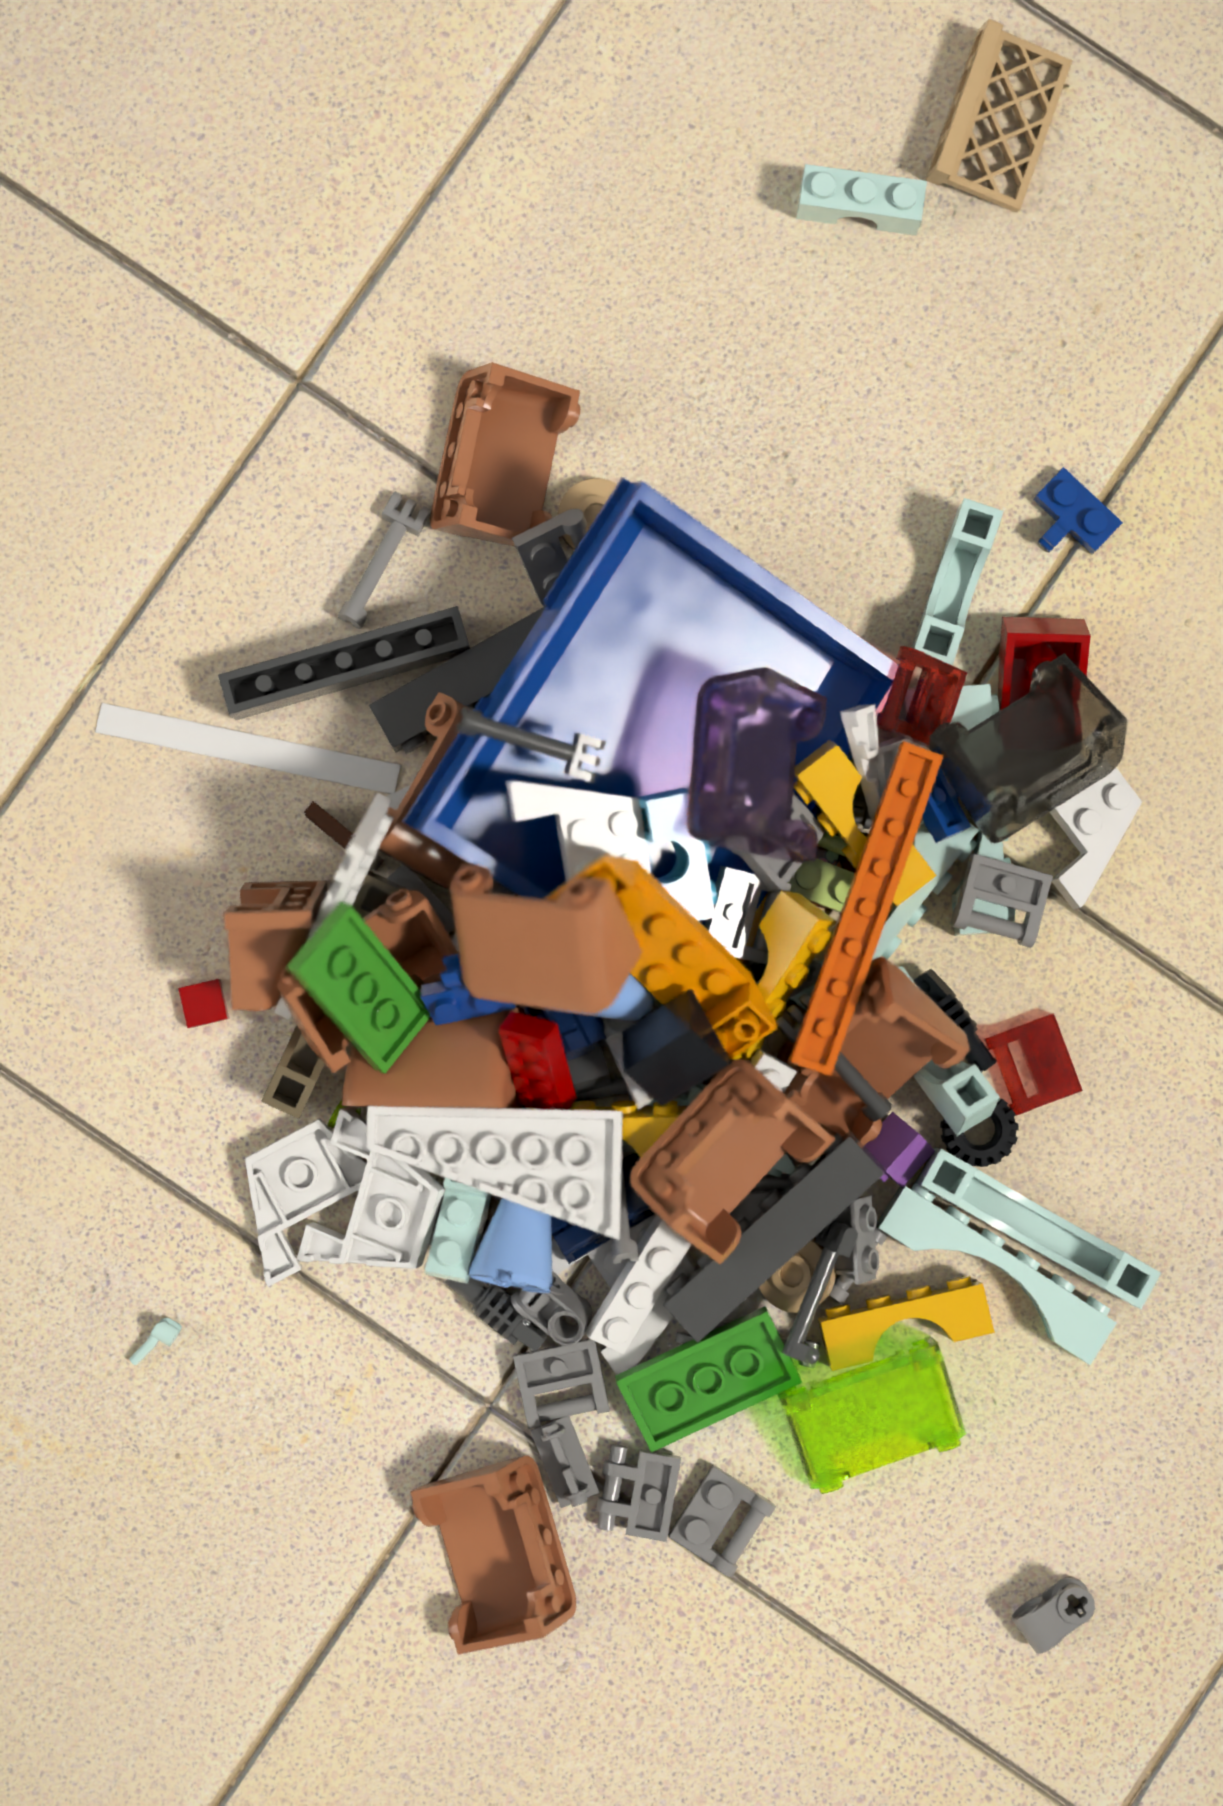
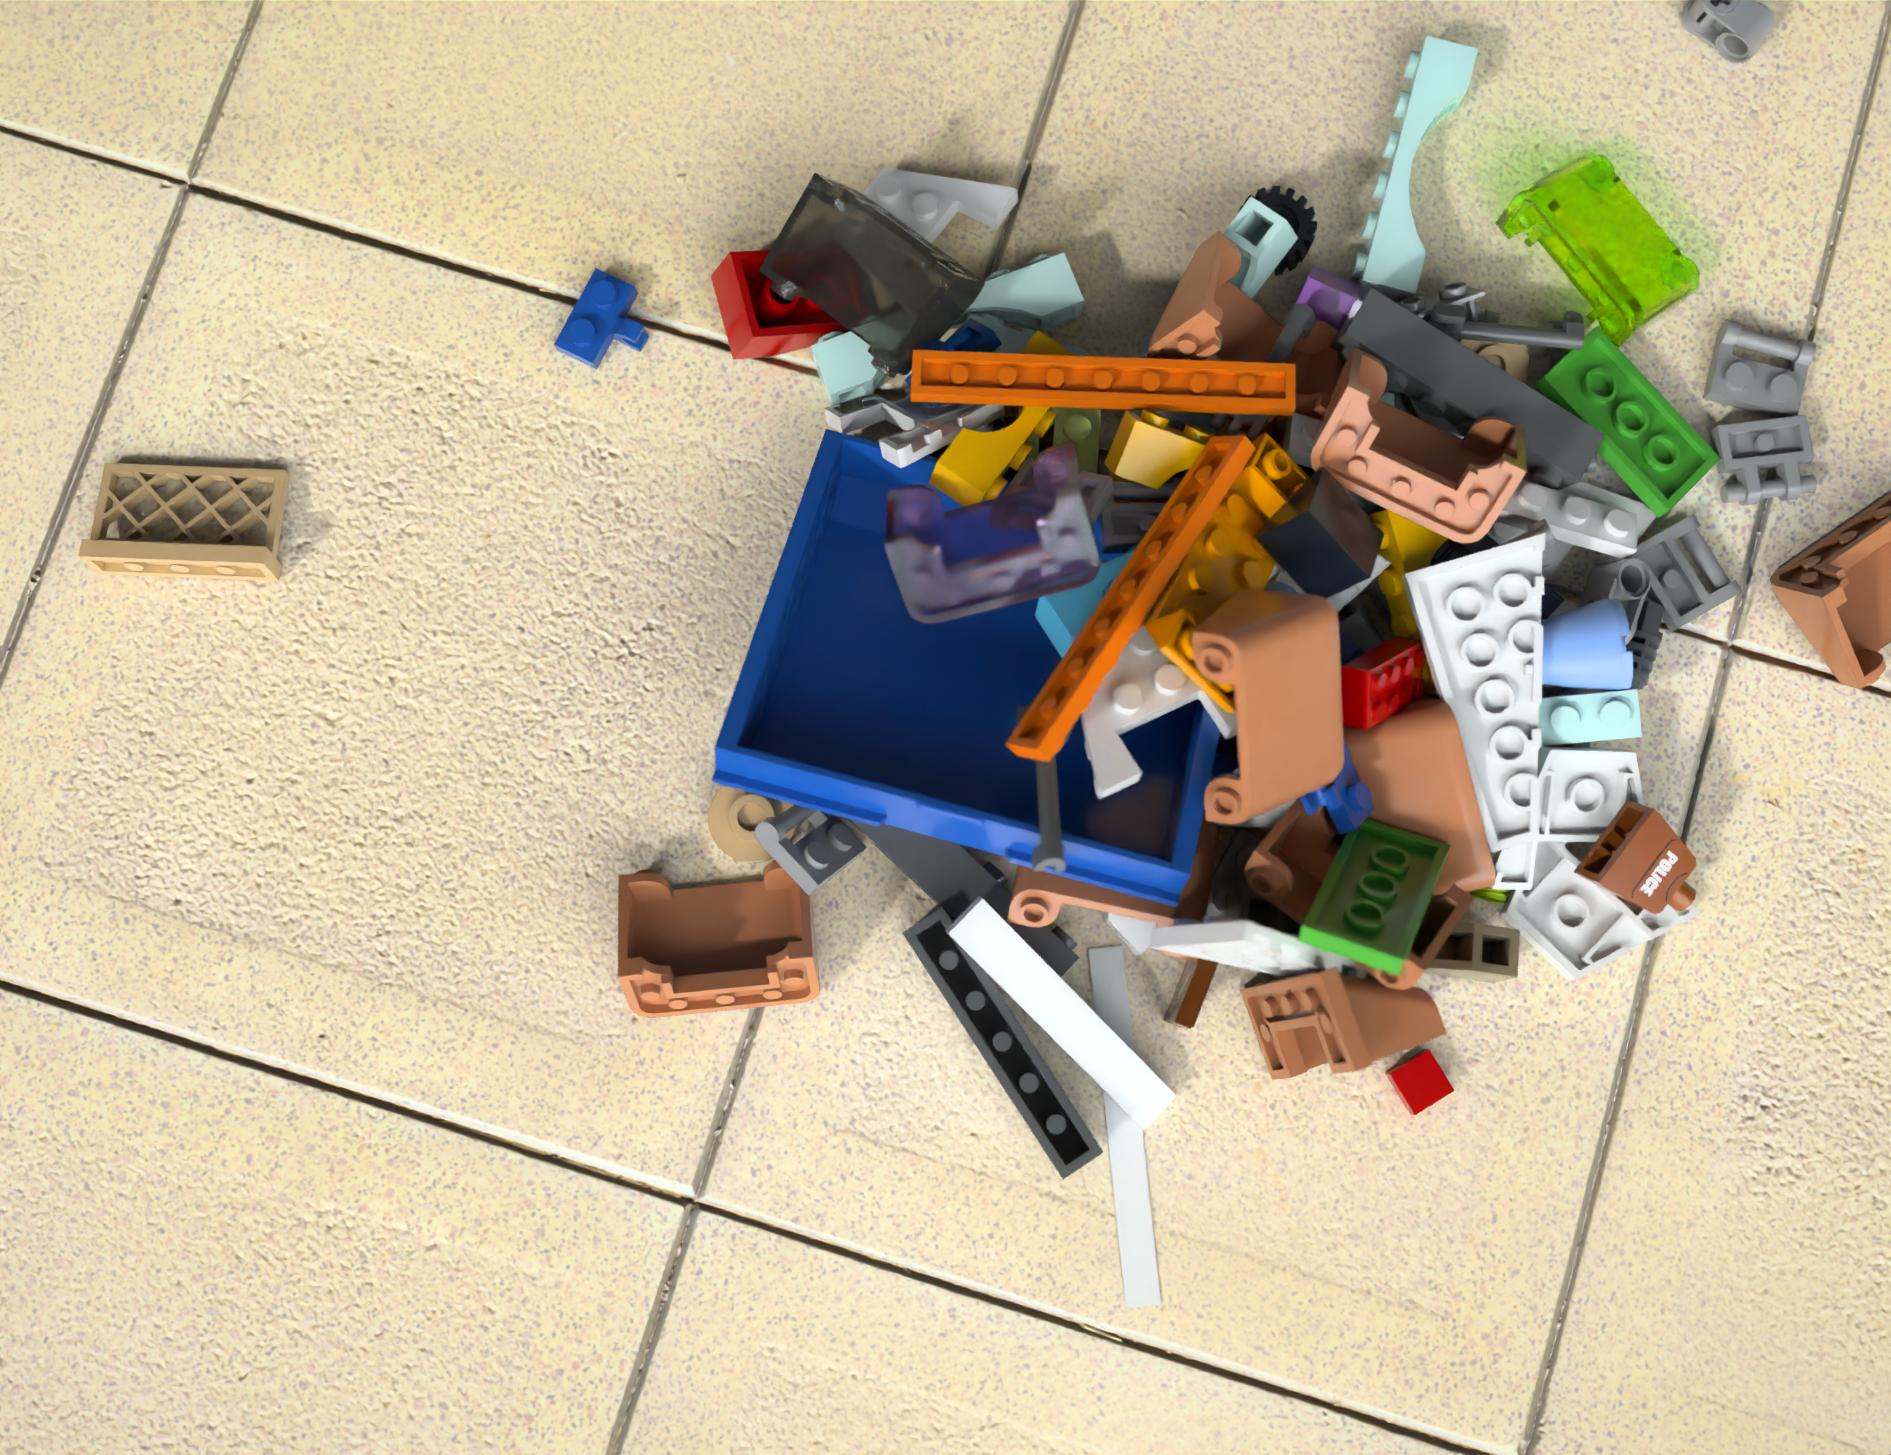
camera: 105 degrees left, 5 degrees down
light aqua hand [129,1318,182,1365] -> none
light grey hinge [338,491,431,629] -> none
light grey hinge [530,1416,600,1508] -> none
light aqua arch [796,164,927,235] -> none
yellow arch [817,1276,995,1371] -> none
clear red plate [876,646,968,751] -> none
light aqua arch [907,498,1004,674] -> none
black hinge [913,969,997,1073] -> none
light aqua arch [915,1147,1161,1309] -> none
light grey plate [951,854,1053,948] -> none
clear red plate [984,1013,1083,1115] -> none
none -> white tile [945,896,1177,1130]
none -> orange plate [1005,435,1256,762]
none -> dark orange torso [1574,800,1696,915]

